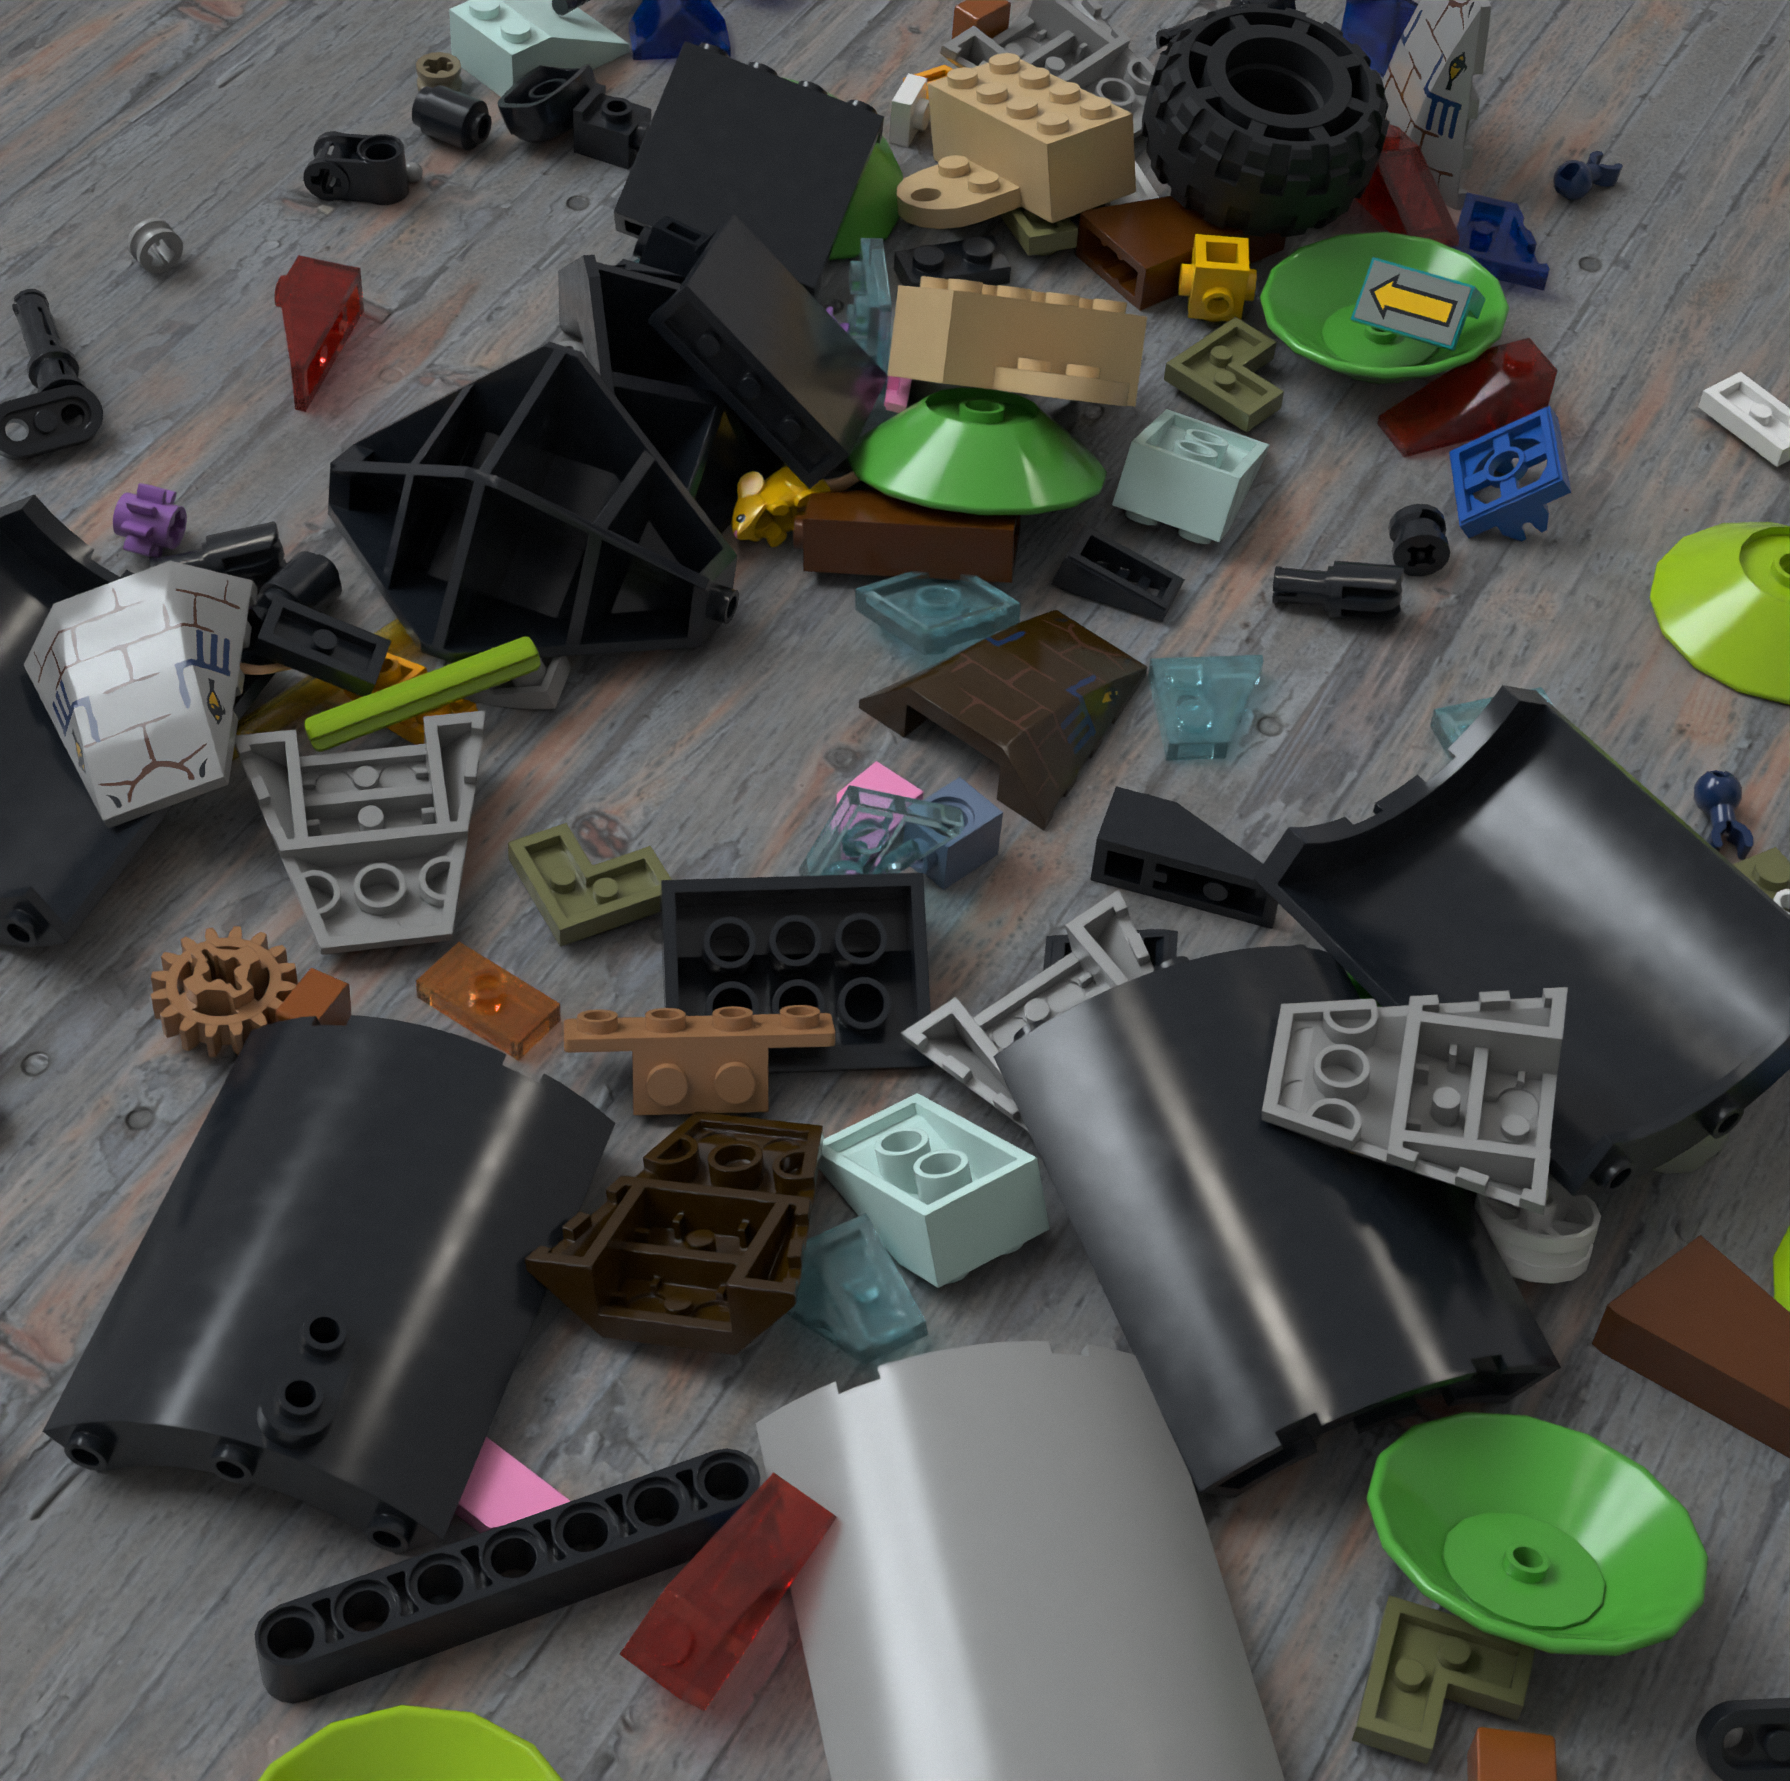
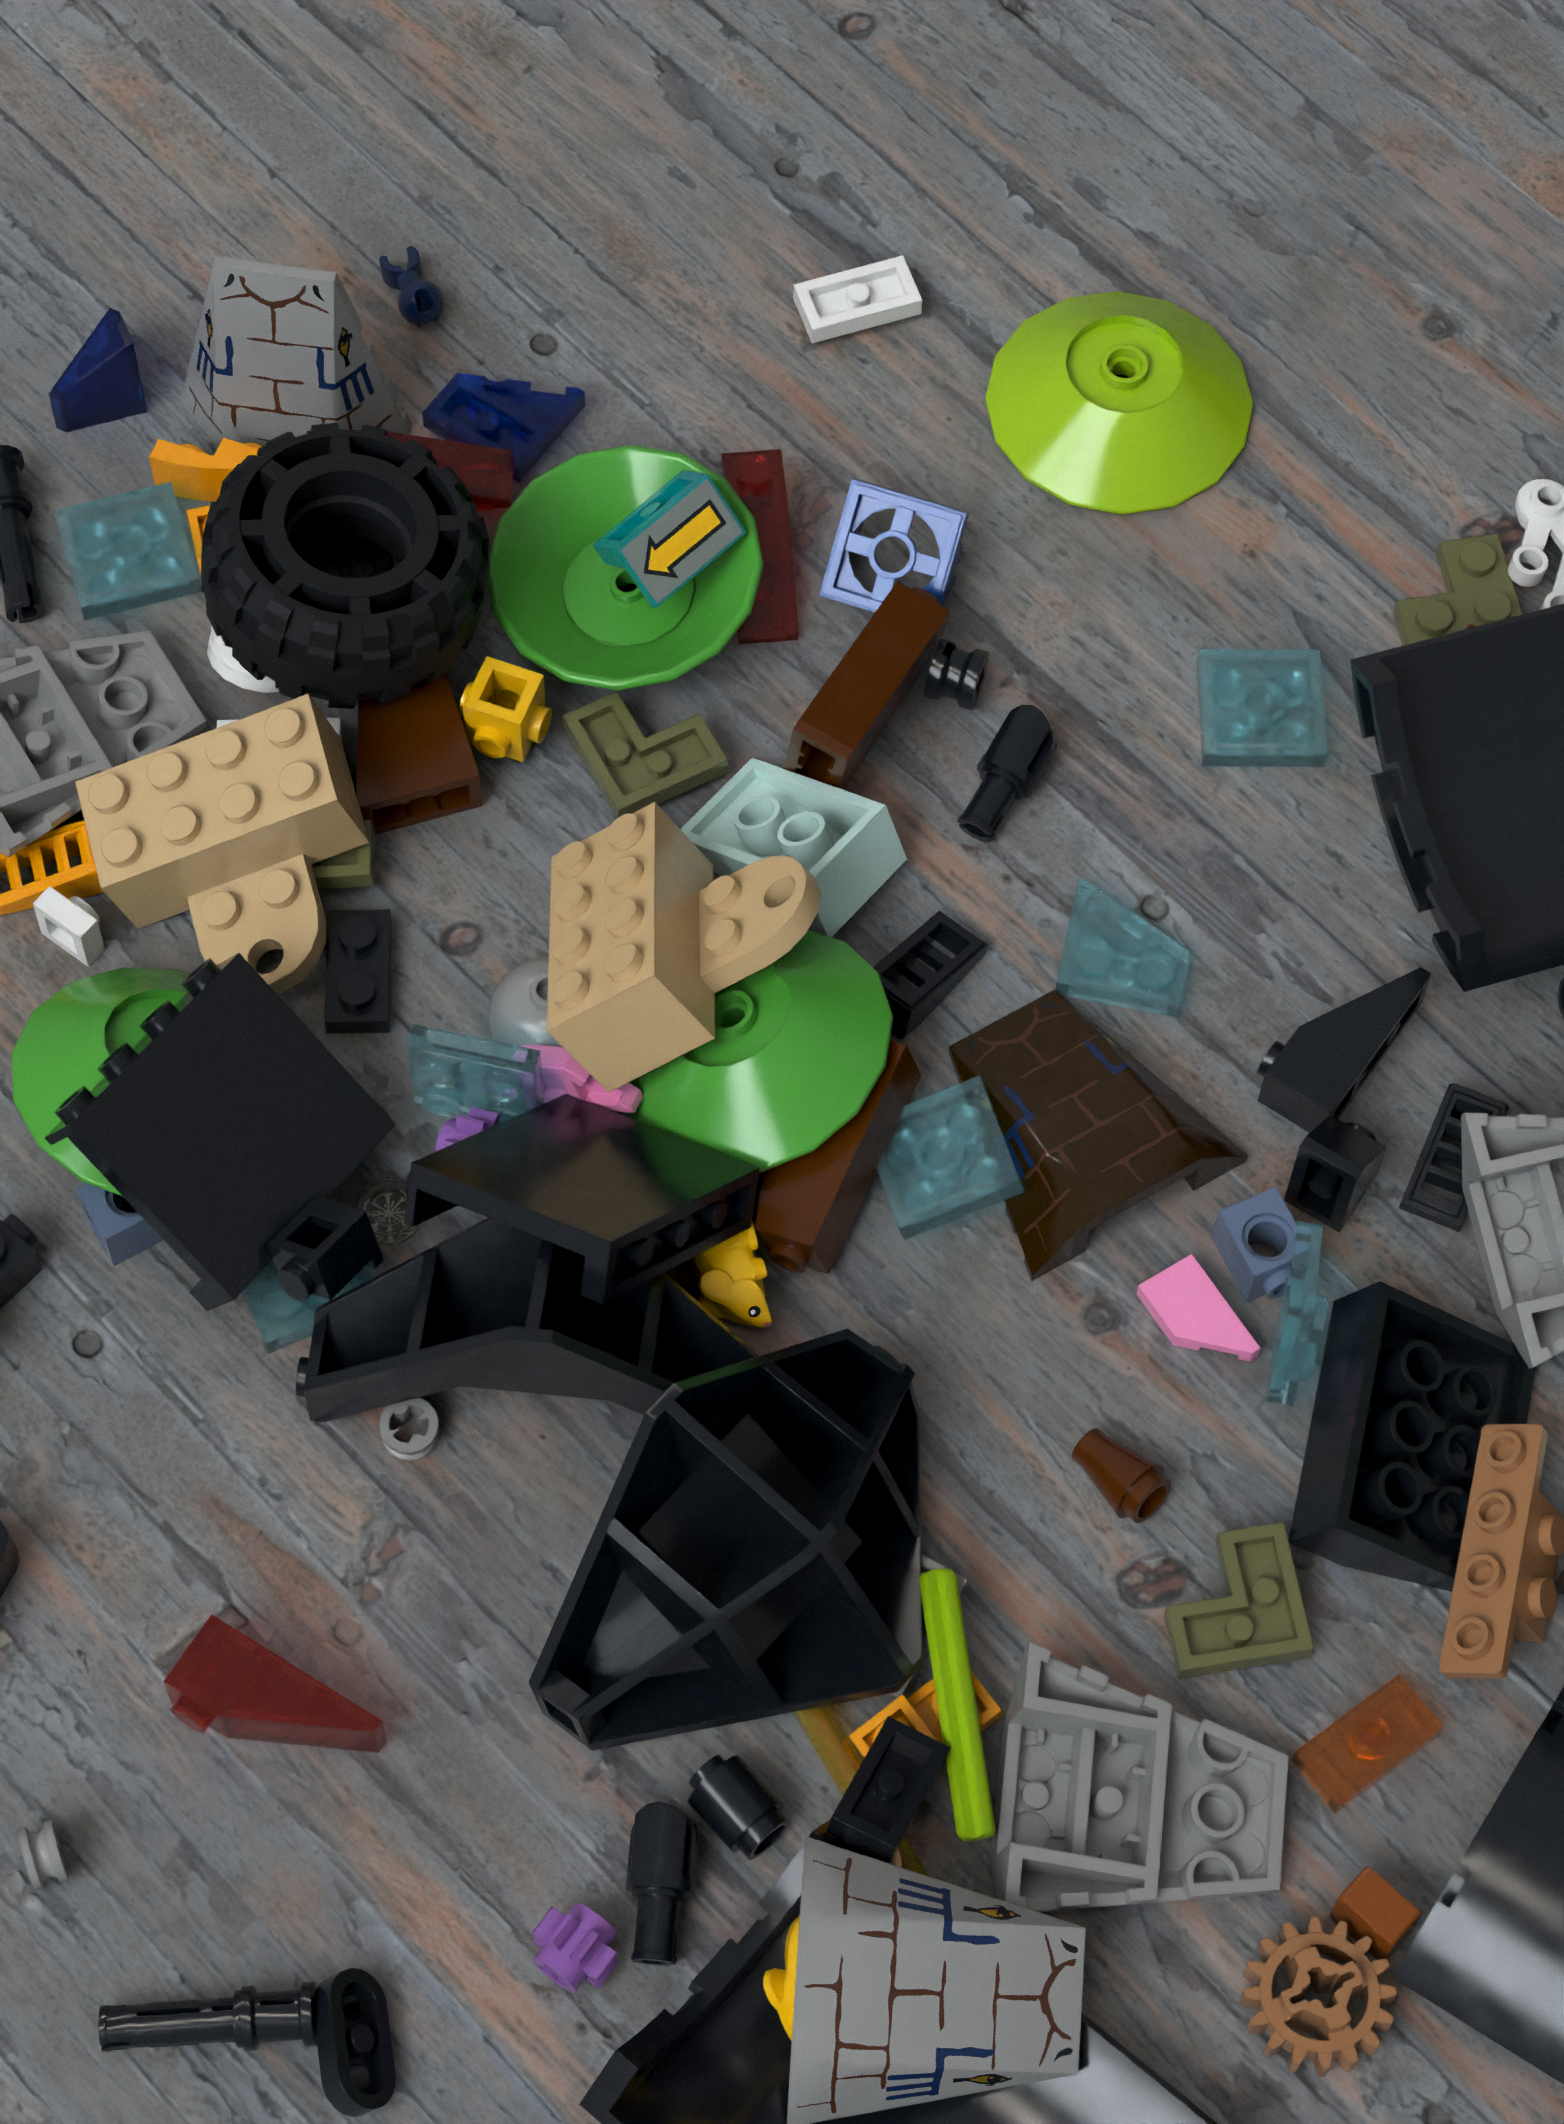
camera: 70 degrees left, 15 degrees up
dark blue arm [1693,770,1753,860] -> none
none -> reddish brown slope [784,581,950,790]
none -> reddish brown cone [1072,1428,1171,1523]
none -> black slope [1284,1115,1386,1233]

